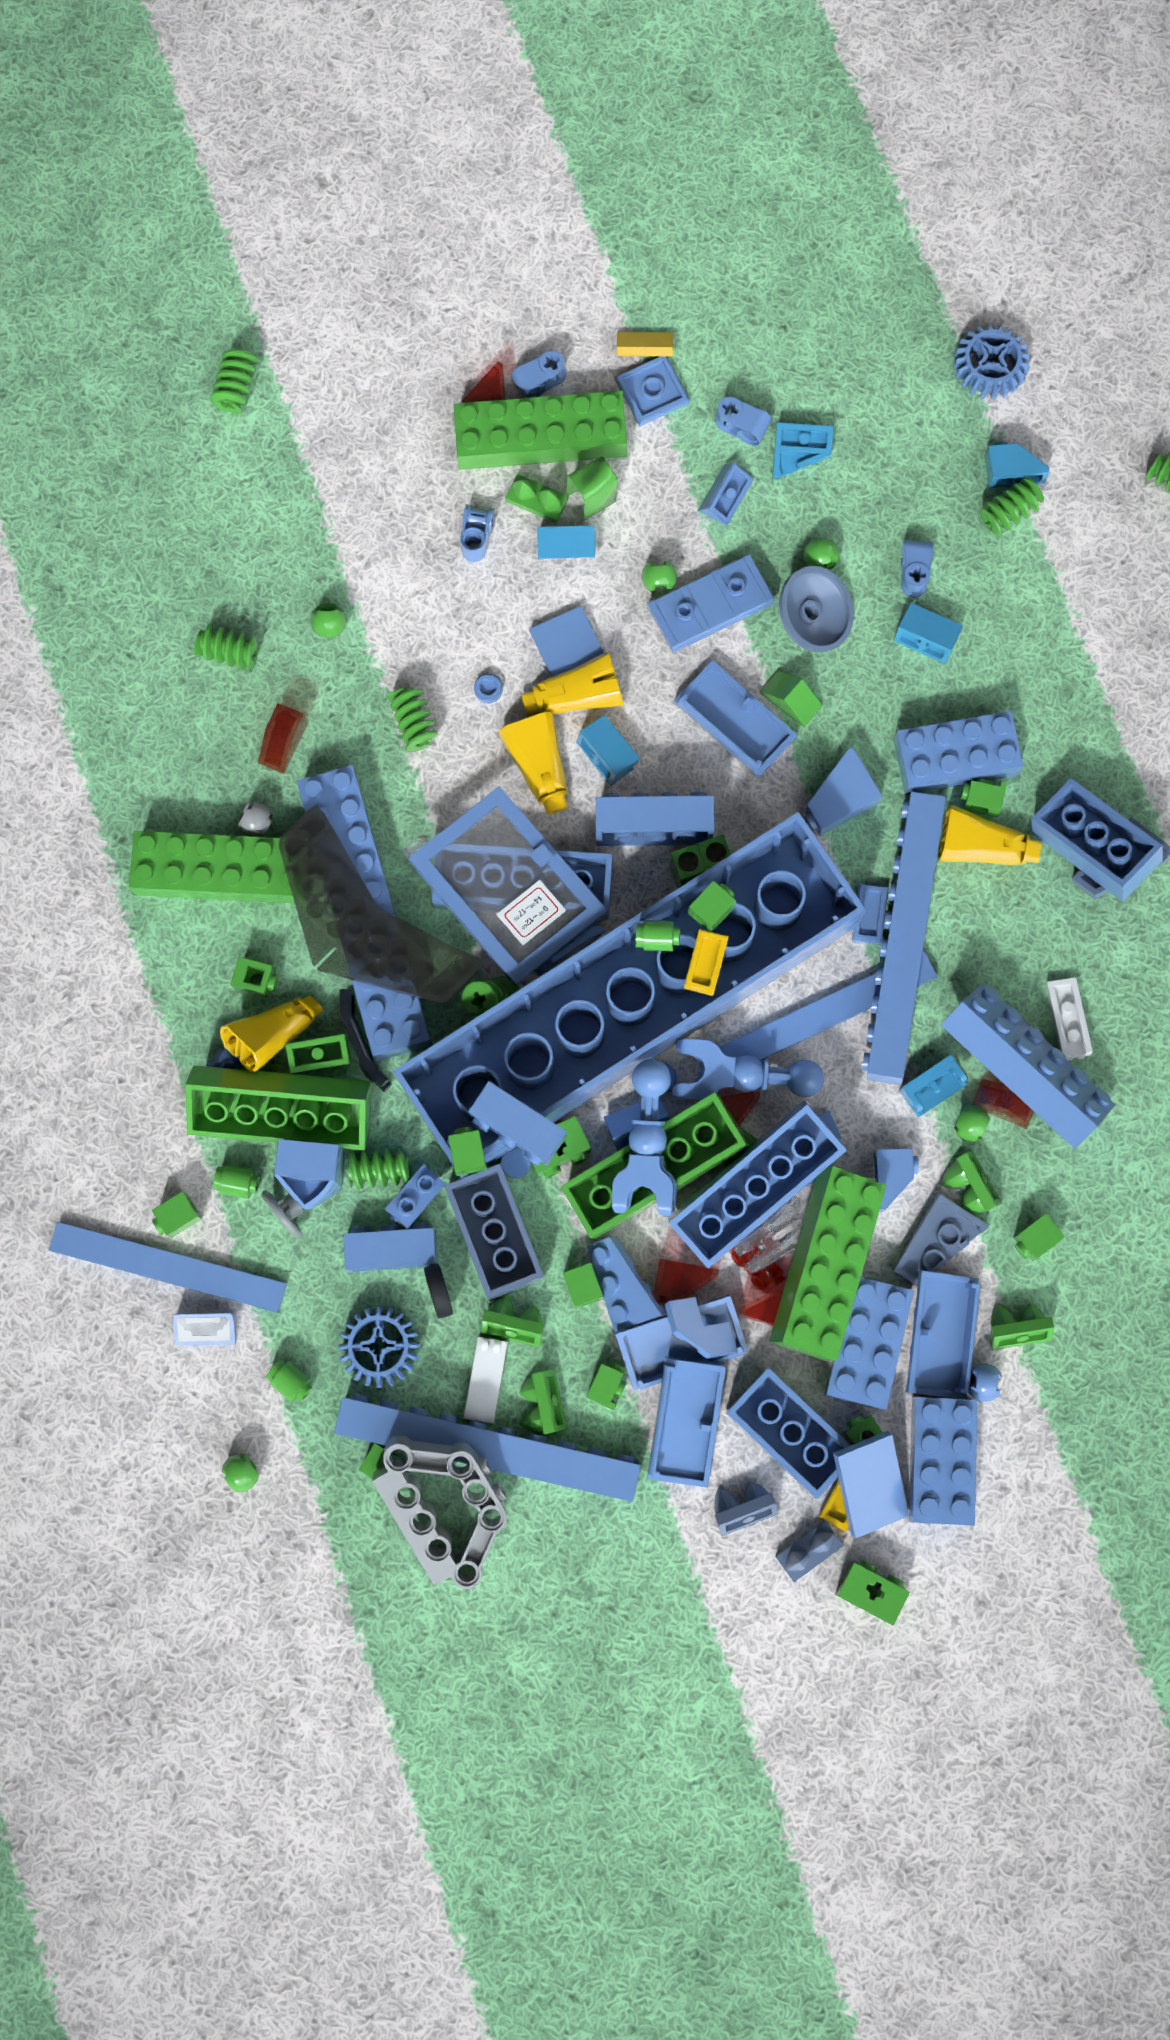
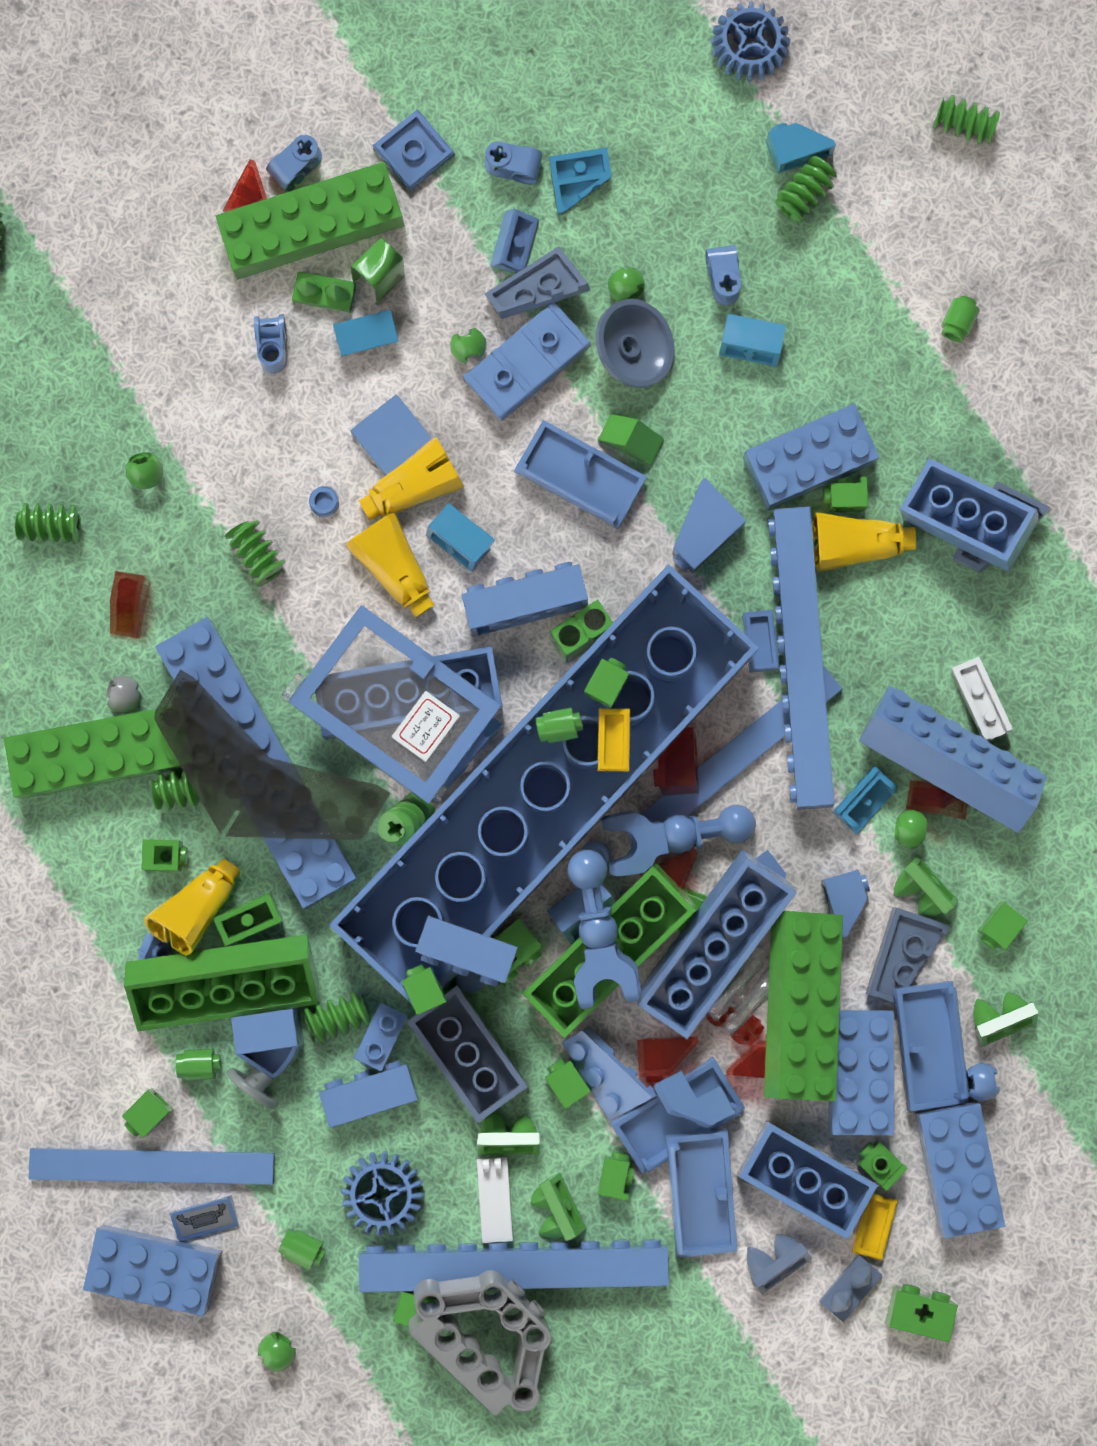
camera: 15 degrees left, 5 degrees up
black piece [338,989,392,1092] -> none
black tyre [424,1264,453,1319] -> none
yellow tile [617,332,673,356] -> none
tile [833,1431,909,1538] -> none
none -> medium blue brick [83,1225,222,1316]
none -> bright green piece [151,766,217,810]
none -> sand blue wing [484,247,591,319]
none -> clear red slope [653,727,699,796]
none -> bright green brick [941,296,980,343]

